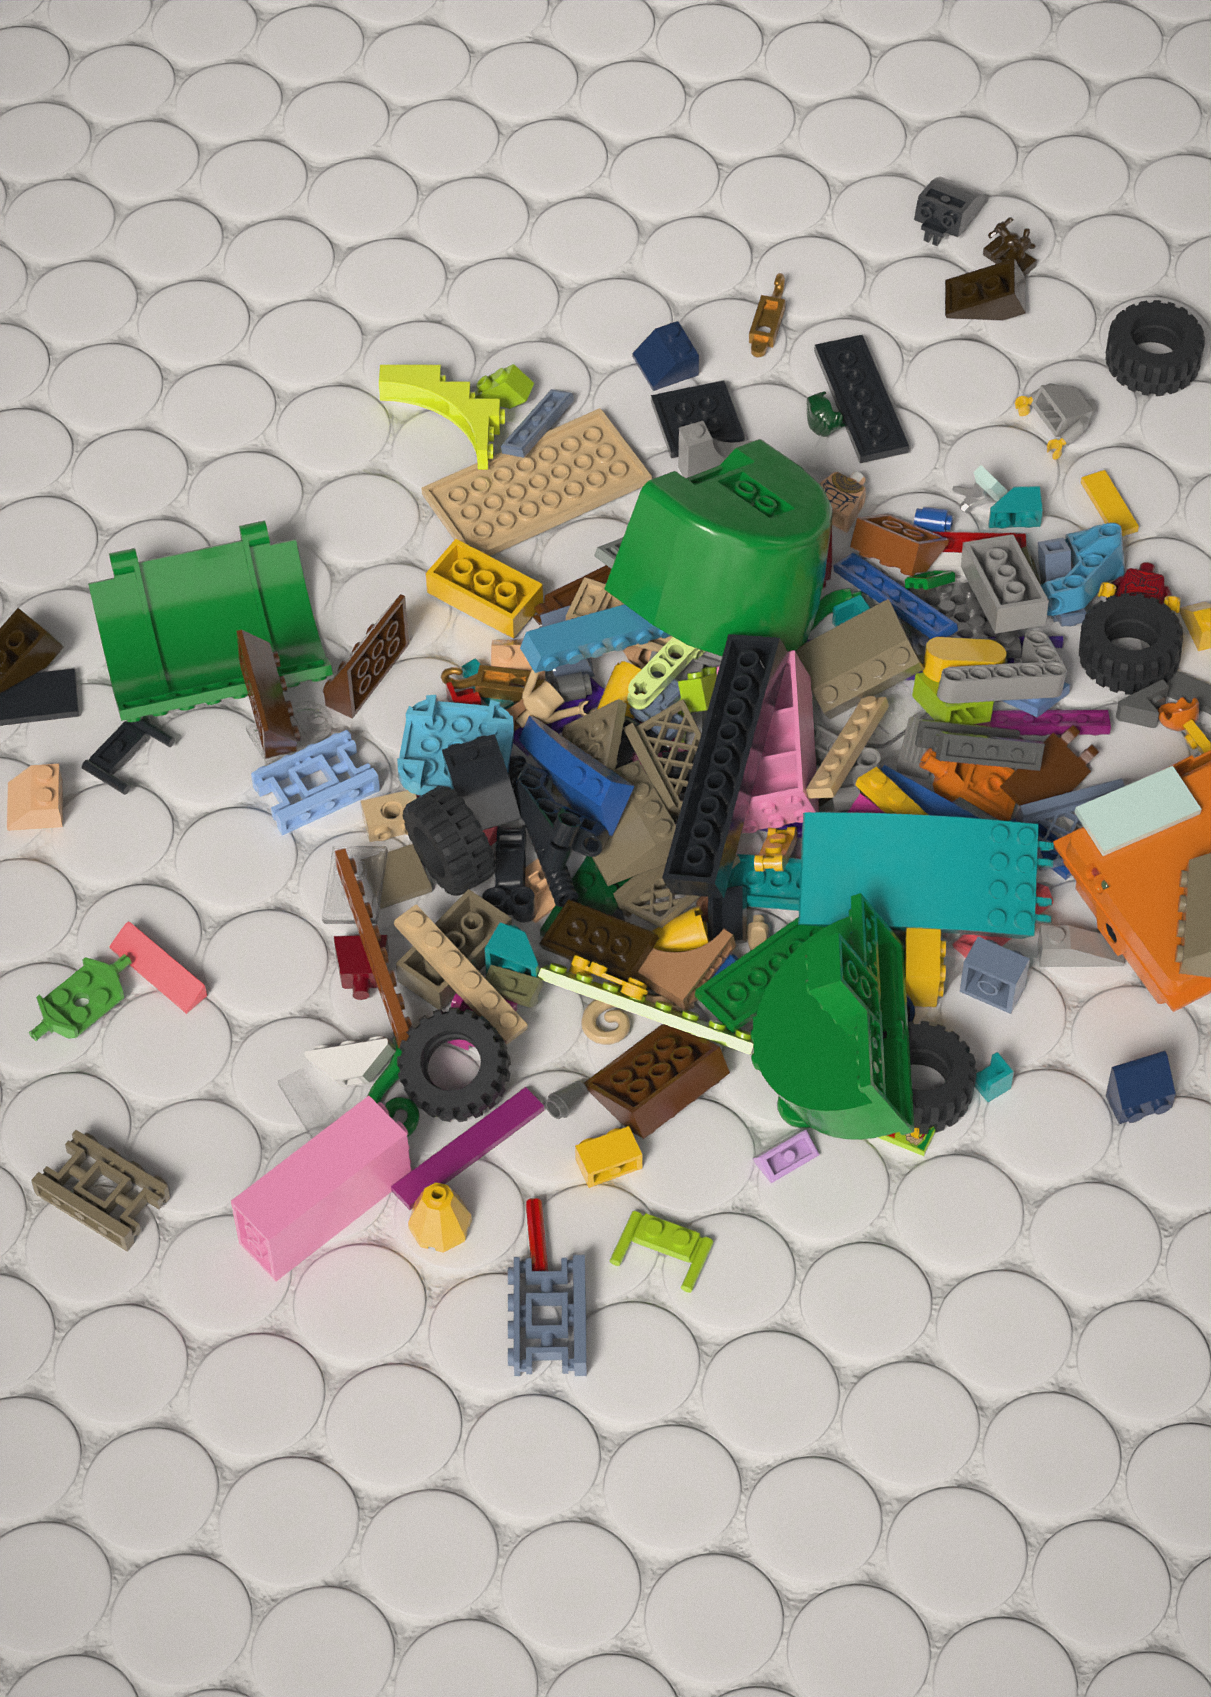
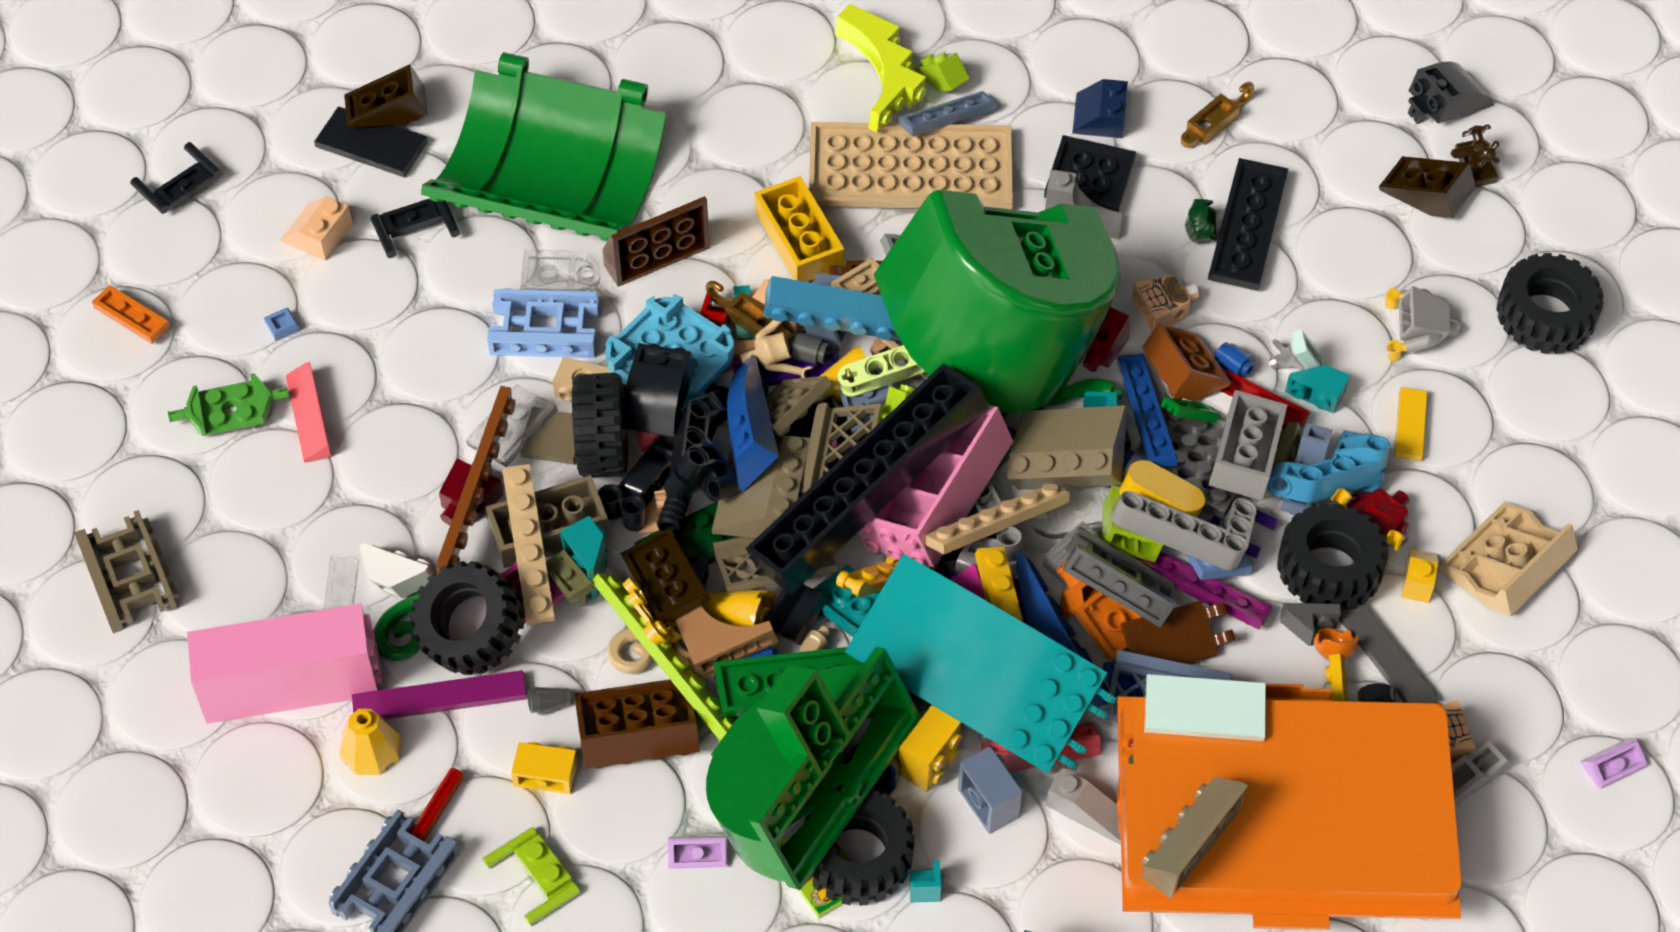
camera: 30 degrees right, 0 degrees up
reddish brown slope [236,630,301,759] -> none
none -> medium blue tile [264,307,300,341]

